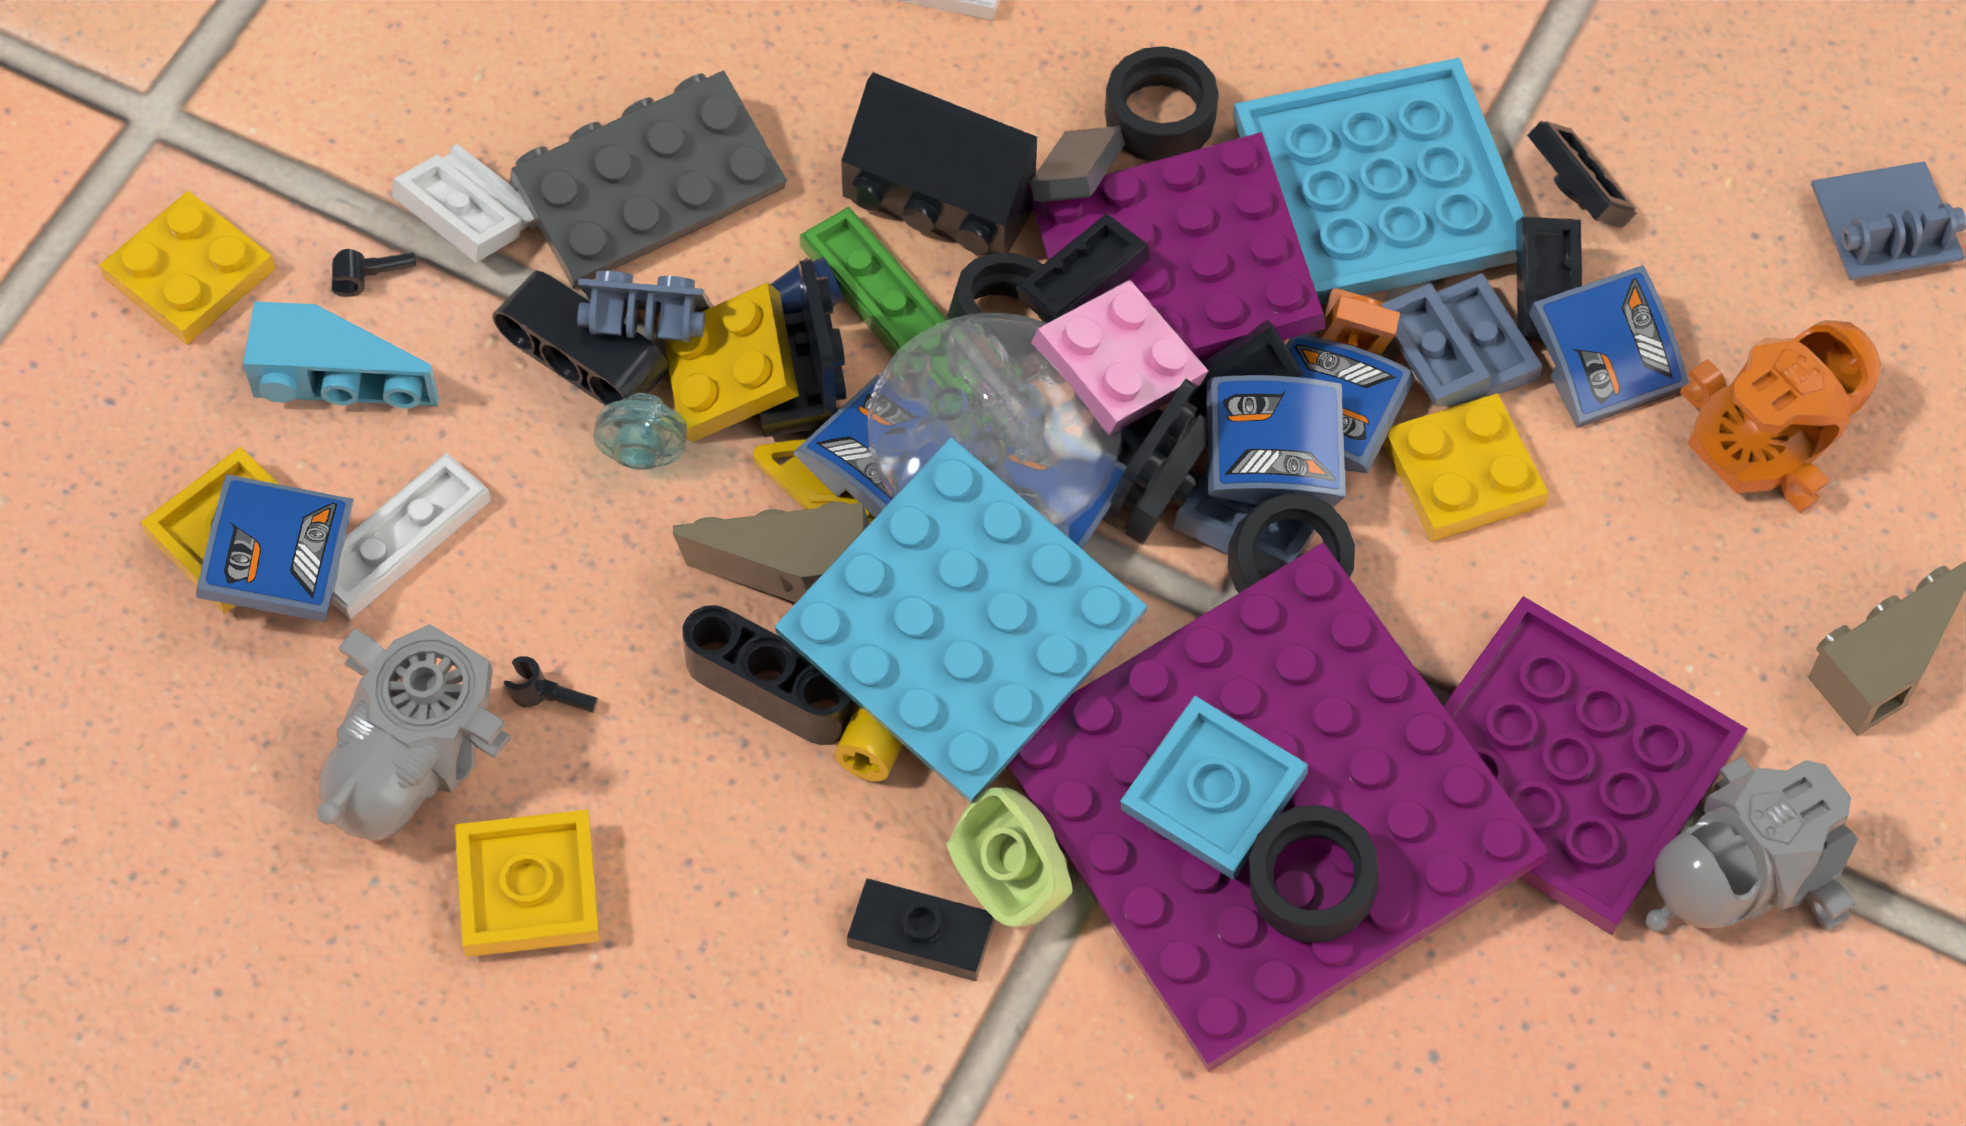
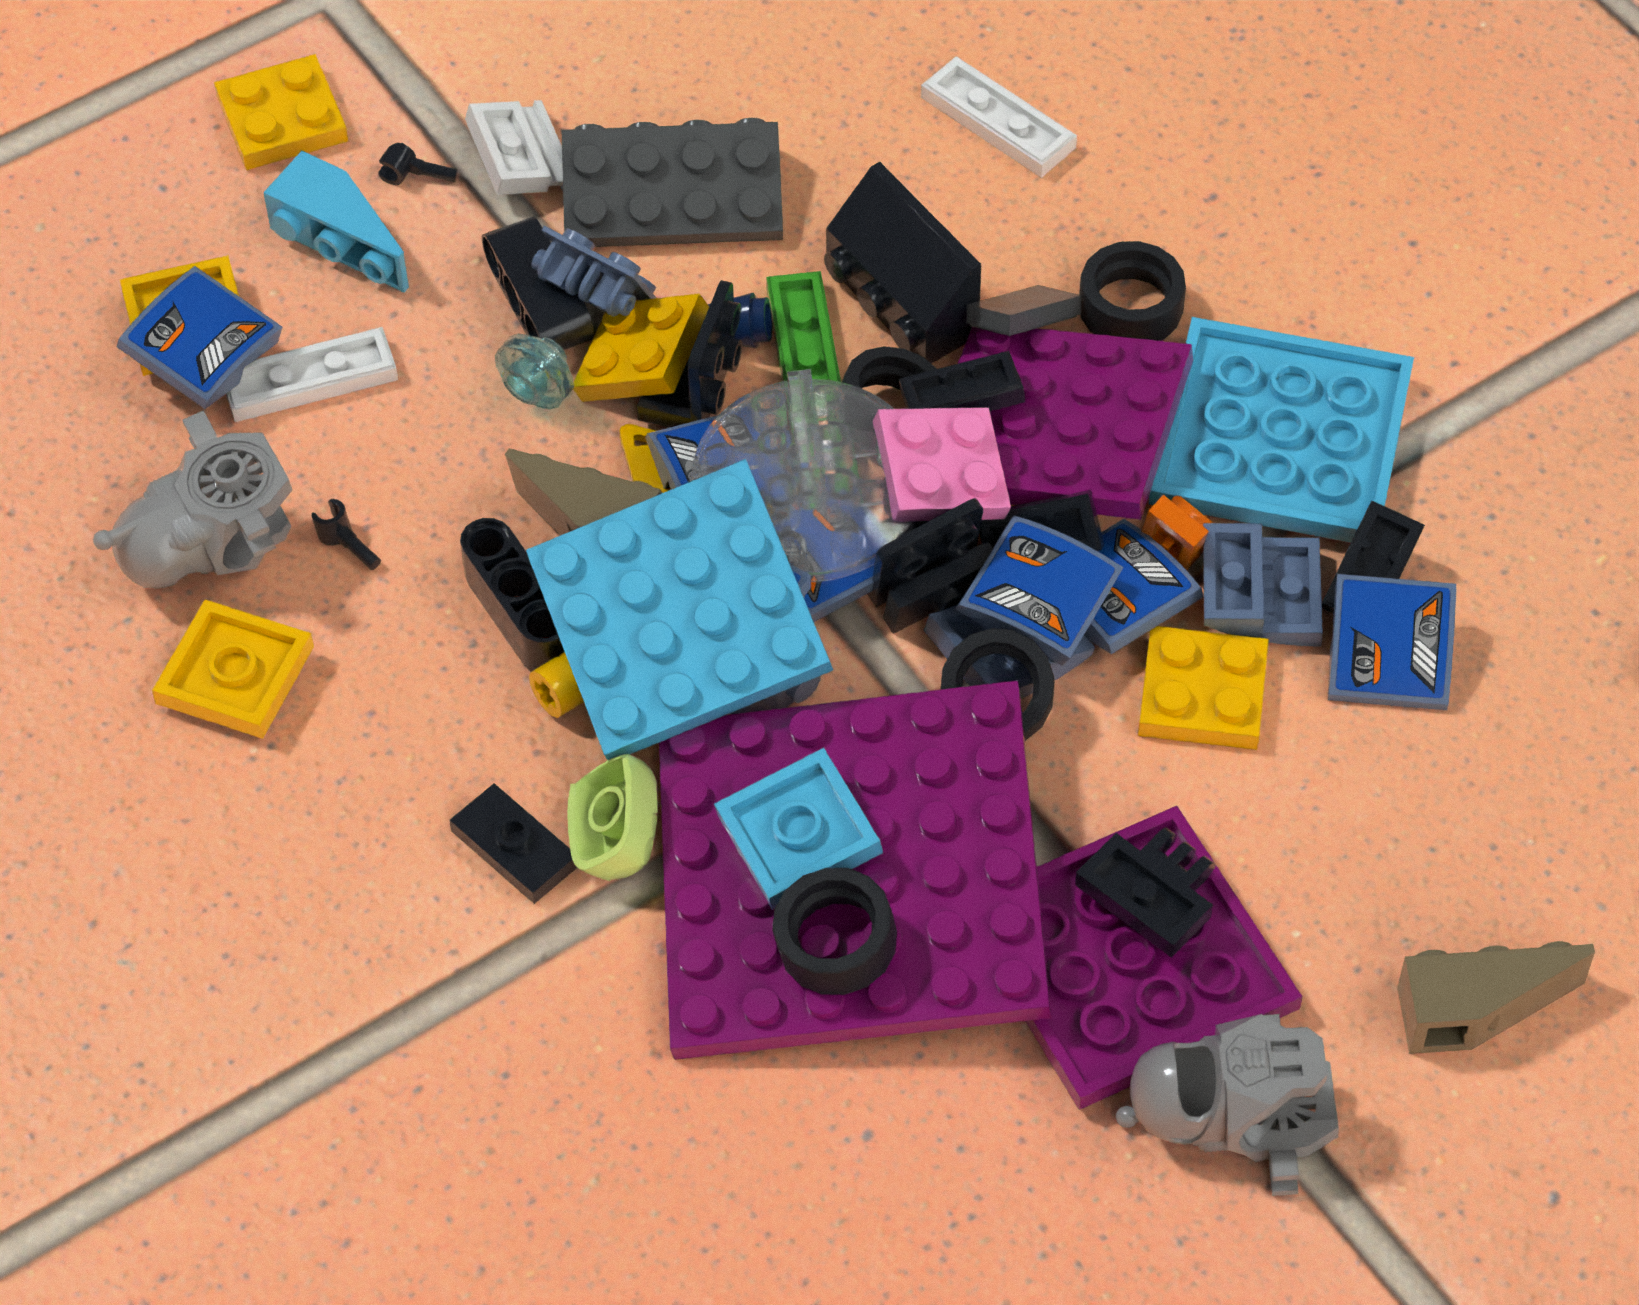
camera: 30 degrees right, 5 degrees down
black plate [1527,121,1637,228] -> none
orange helmet [1680,320,1881,514] -> none
none -> black hinge [1075,827,1215,958]

